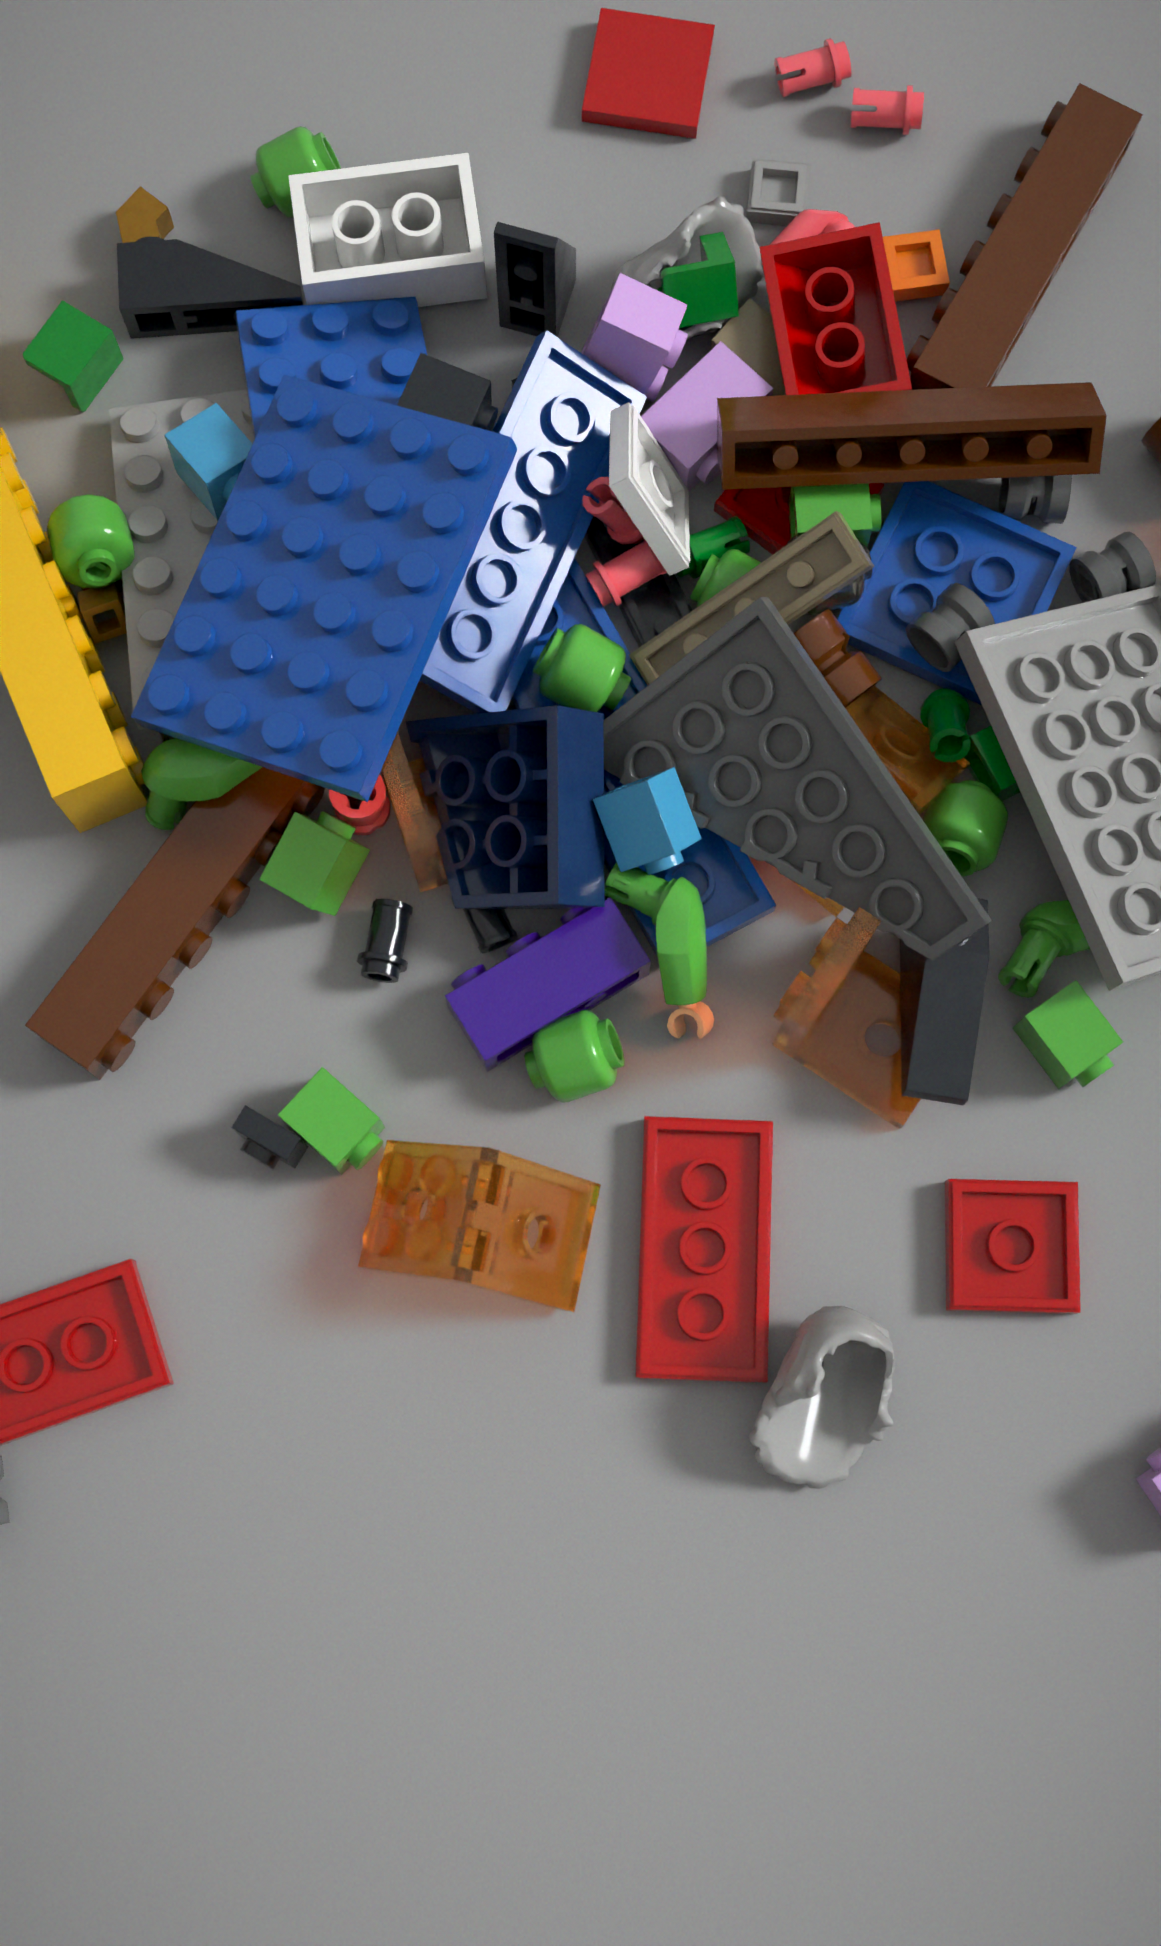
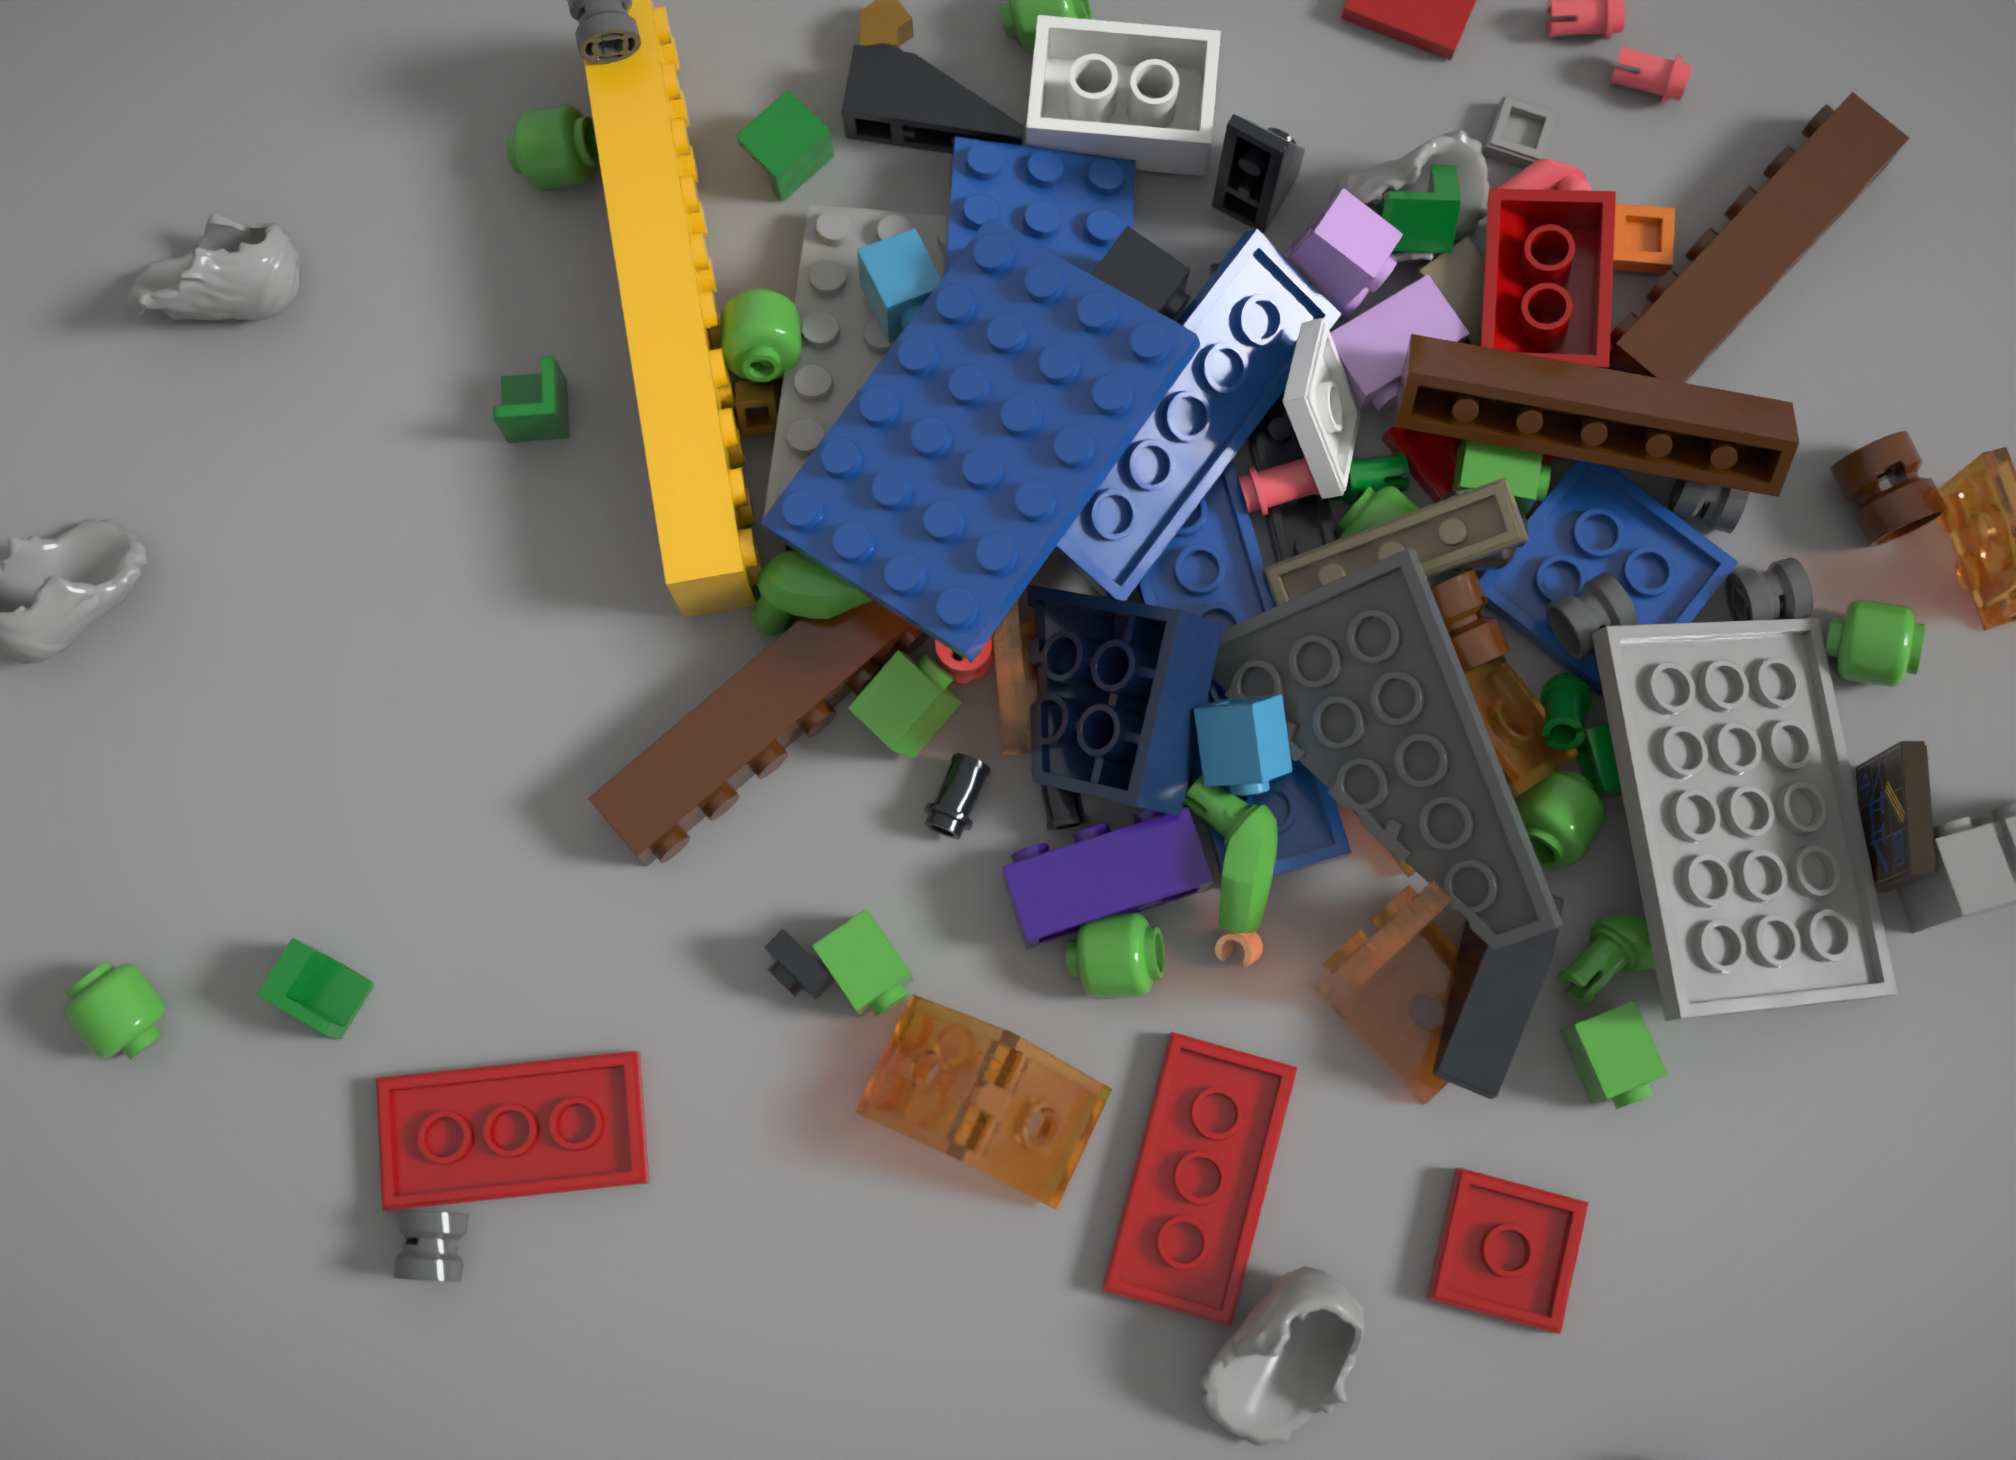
camera: 15 degrees right, 0 degrees up
bright green head [533,624,631,712] -> none
coral pin [582,477,644,544] -> none

